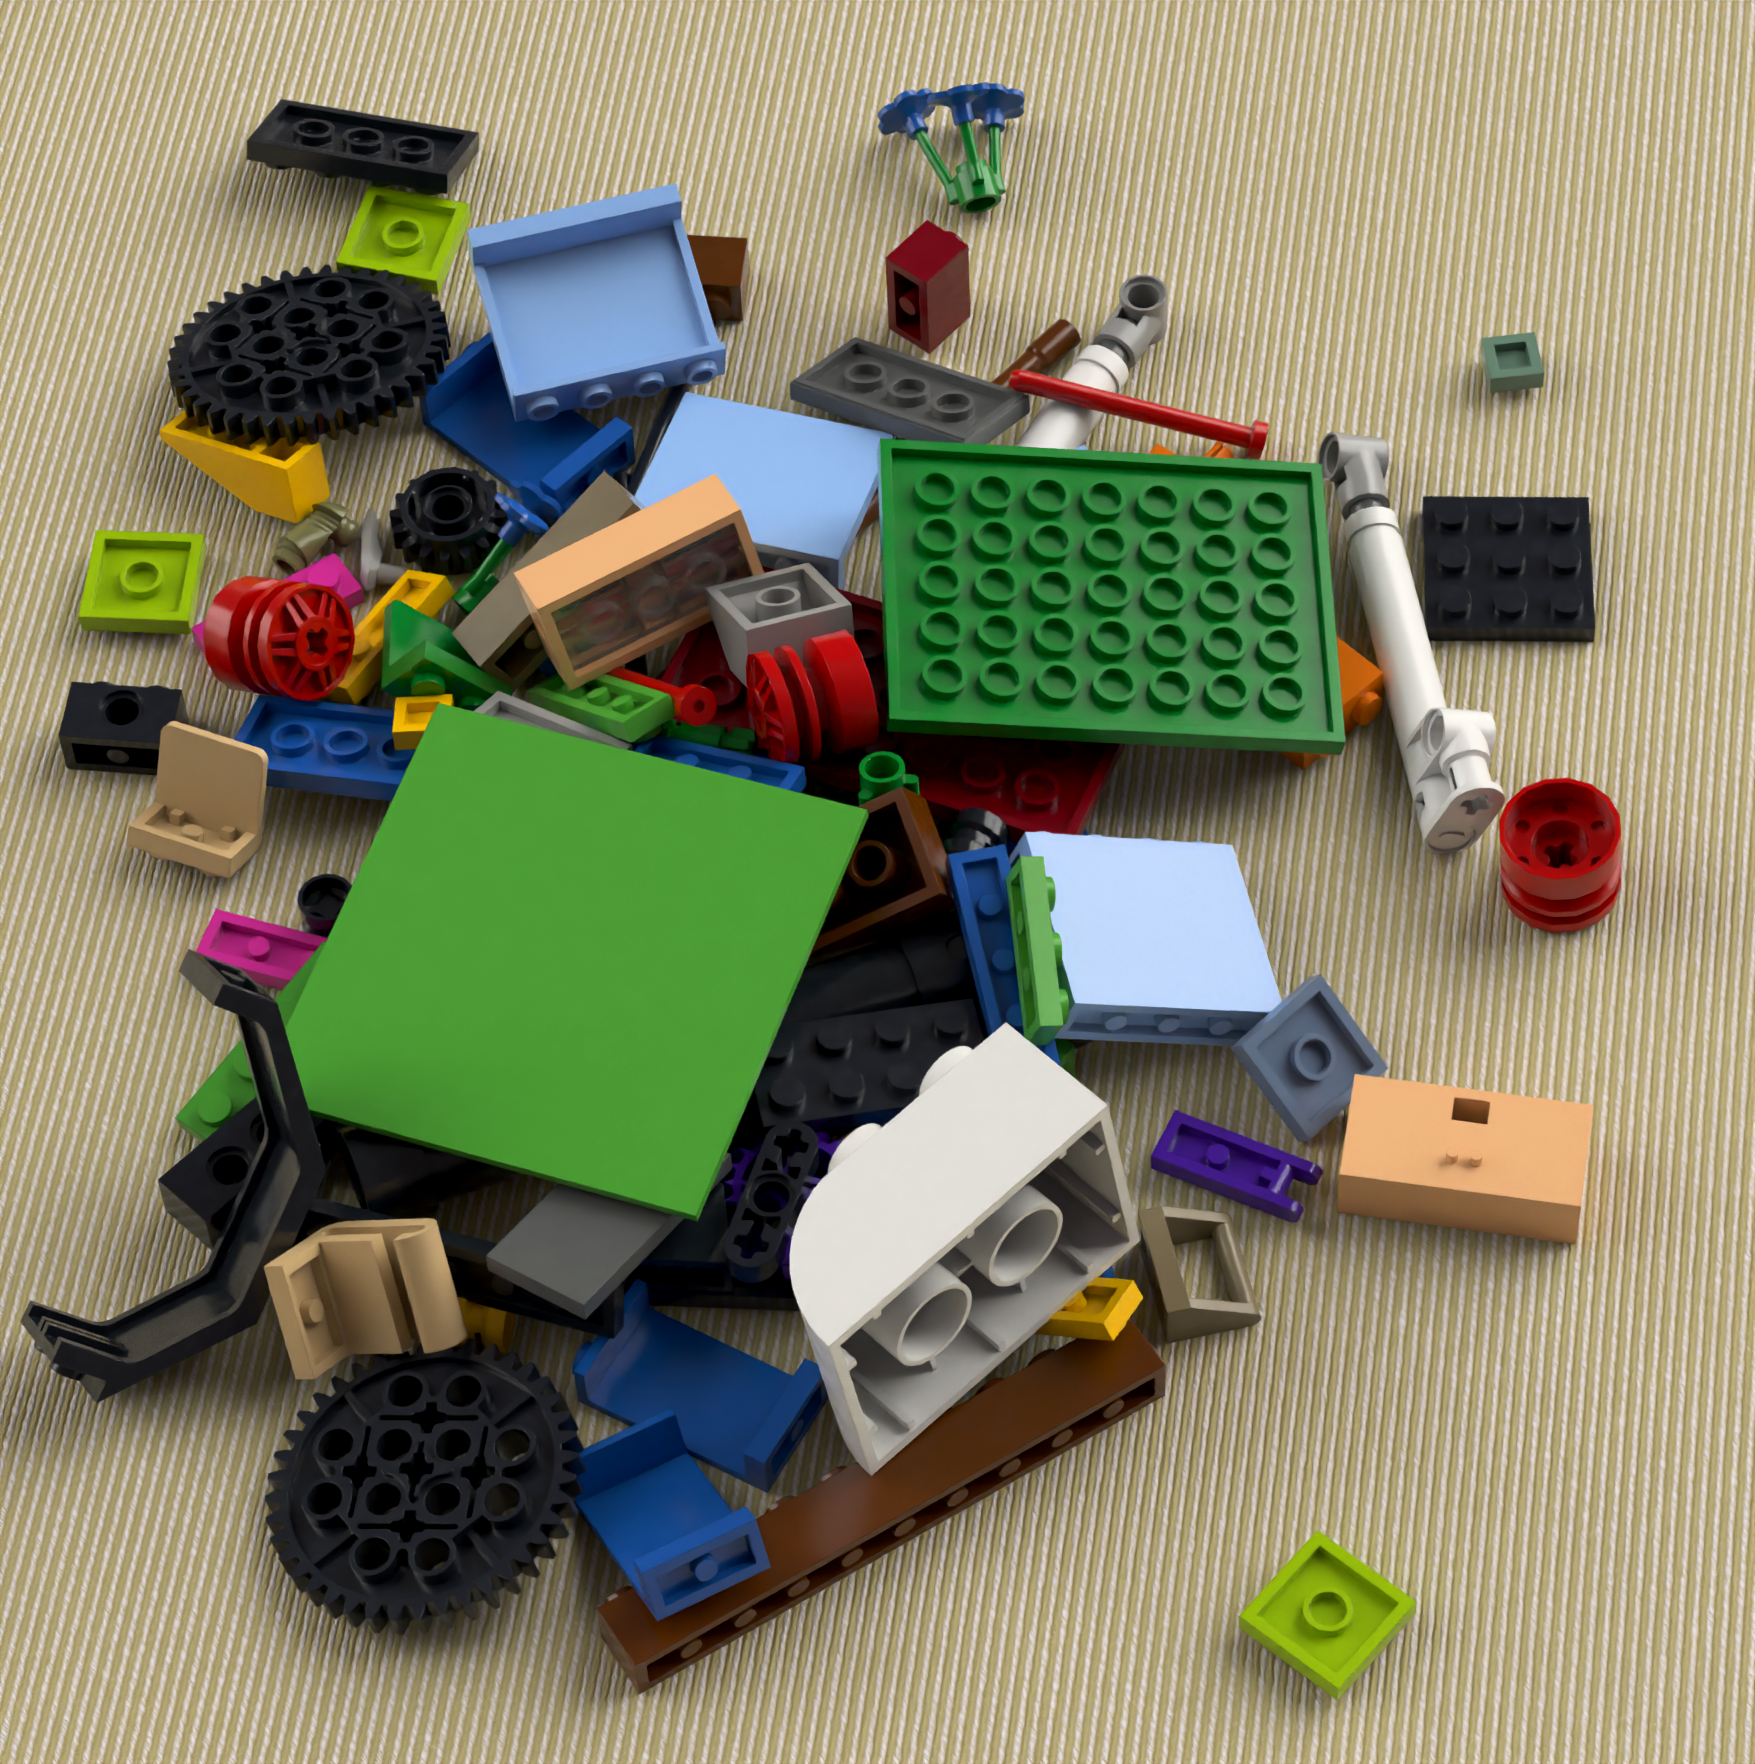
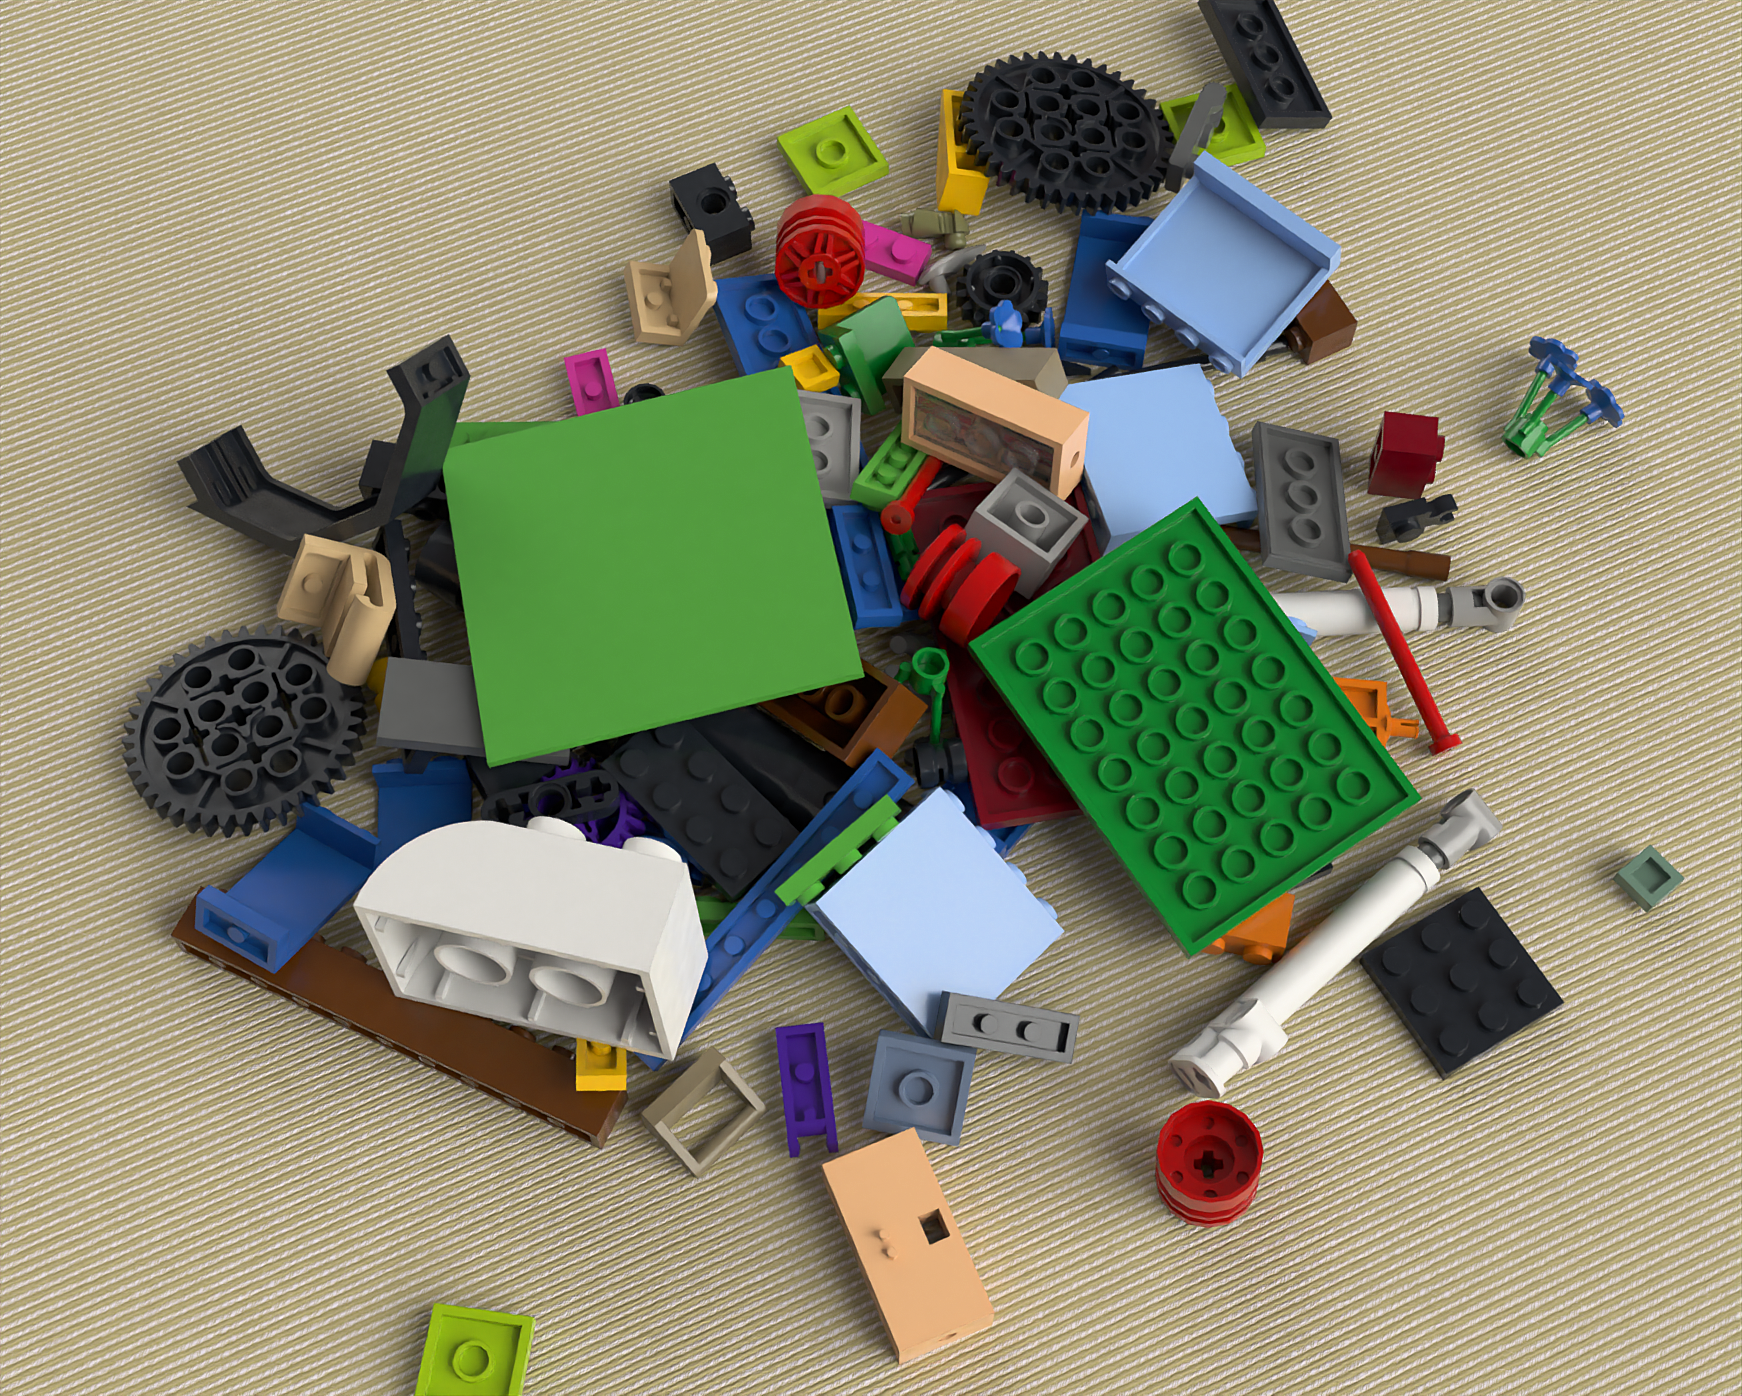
camera: 55 degrees right, 10 degrees up
none -> plate [933,991,1080,1064]
none -> dark grey hinge [1164,81,1227,194]
none -> black plate [1375,494,1458,544]

